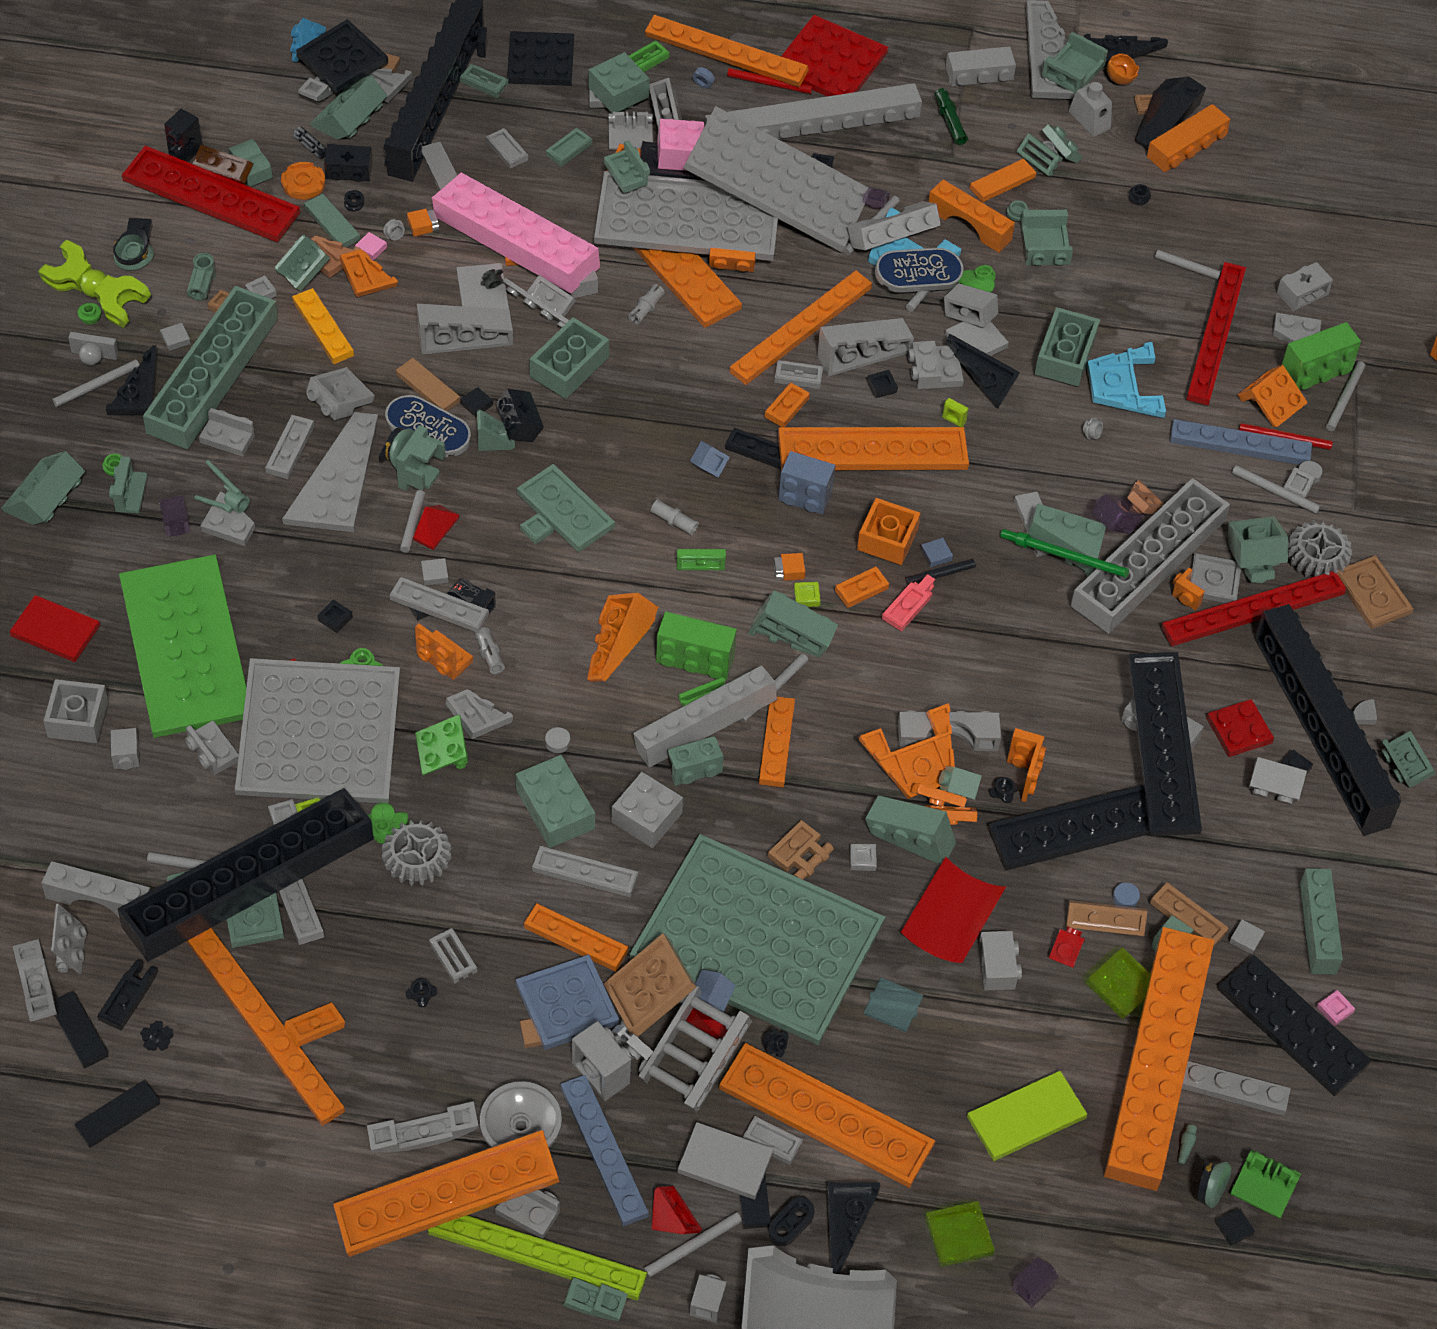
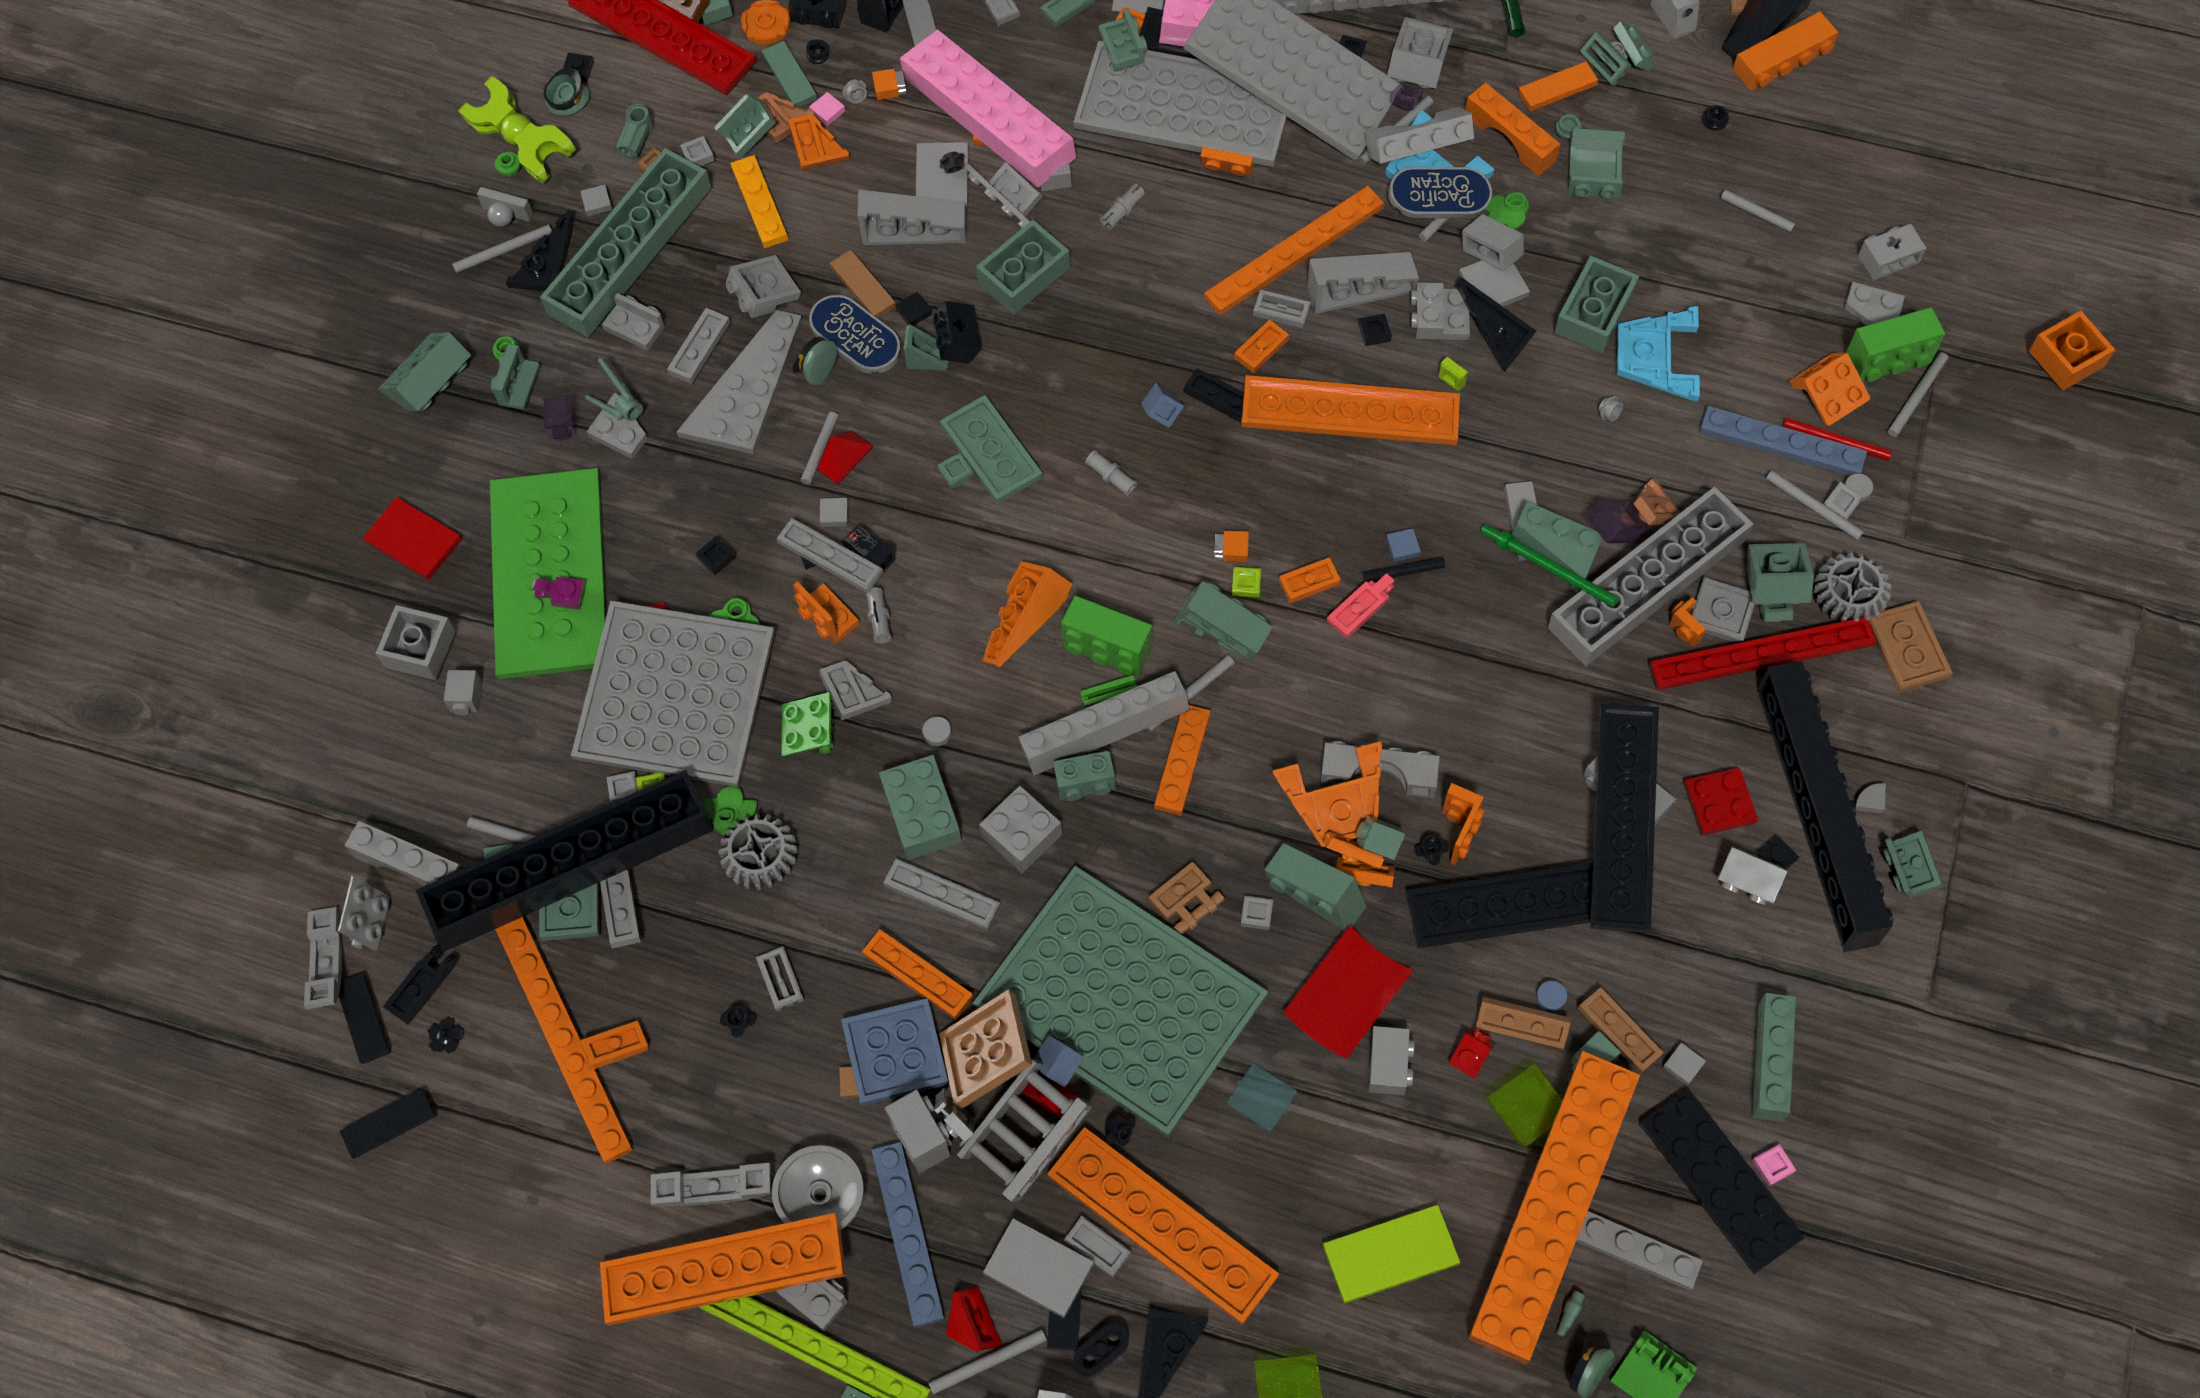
camera: 15 degrees right, 10 degrees up
light grey bracket [185,721,239,775] -> none
sand green panel [396,425,446,491] -> none
orange plate [632,247,742,328] -> none
bright green tile [677,549,726,570] -> none
sand blue brick [778,451,835,515] -> none
orange brick [857,498,921,565] -> none
red plate [1186,262,1246,406] -> none
none -> magenta plate [532,577,585,610]
none -> light grey slope [1387,17,1453,89]

